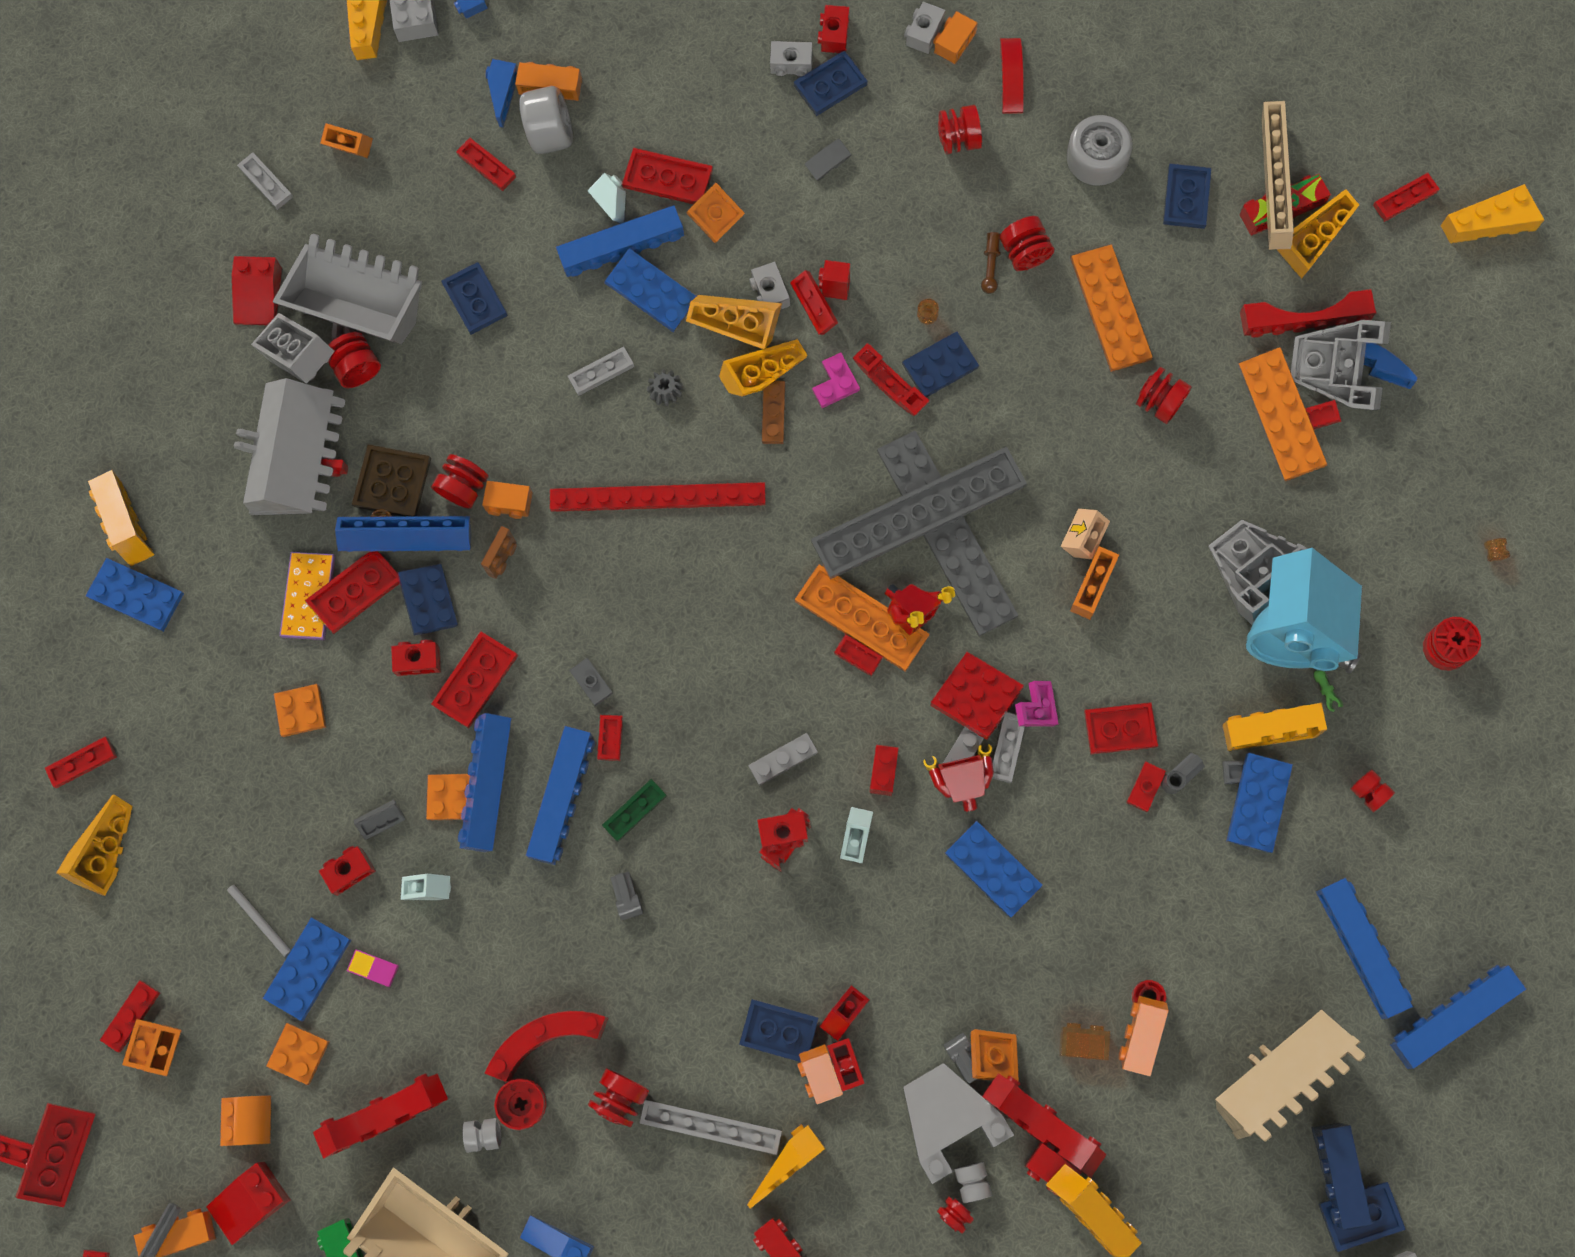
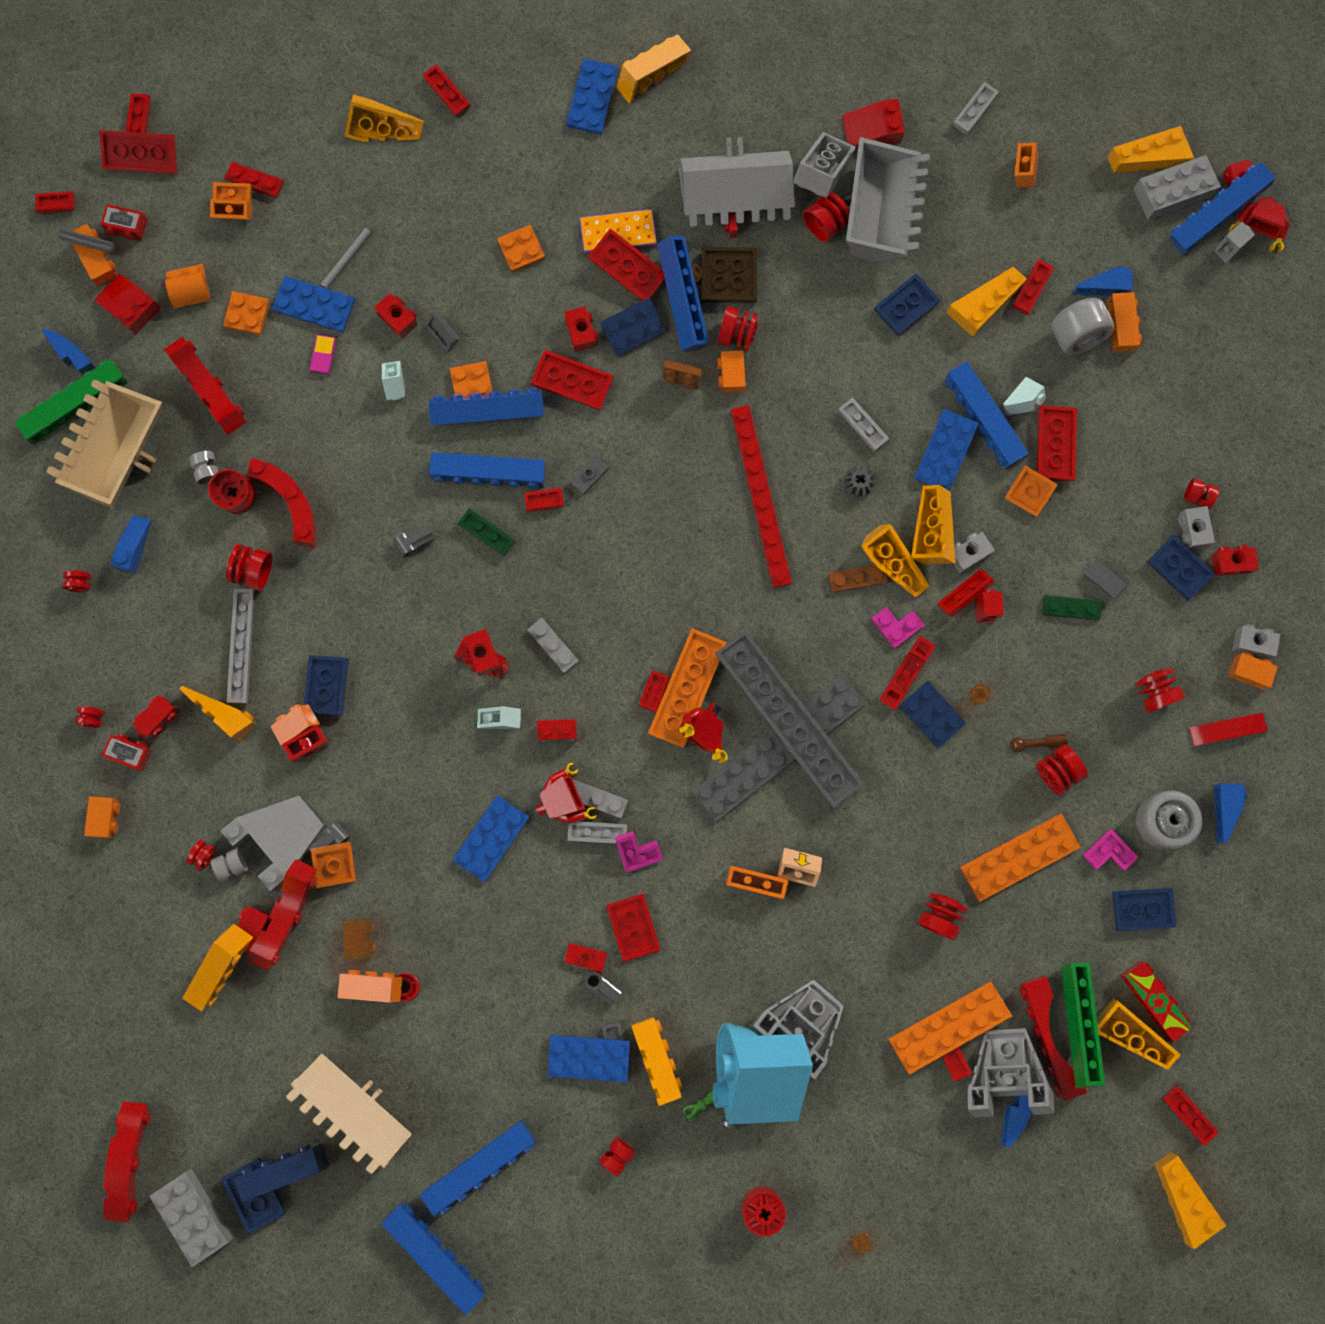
camera: 65 degrees right, 5 degrees up
red slope [820,985,870,1041] -> none
red plate [930,652,1024,740] -> none
tan brick [1262,101,1294,250] -> none
none -> brick [101,204,148,240]
none -> light orange wedge [946,267,1027,337]
none -> dark green plate [1042,595,1102,621]
none -> green brick [1061,963,1105,1088]
none -> dark pink plate [1082,829,1139,871]
none -> red wheel [1183,478,1220,510]
none -> blue slope [1214,784,1247,843]

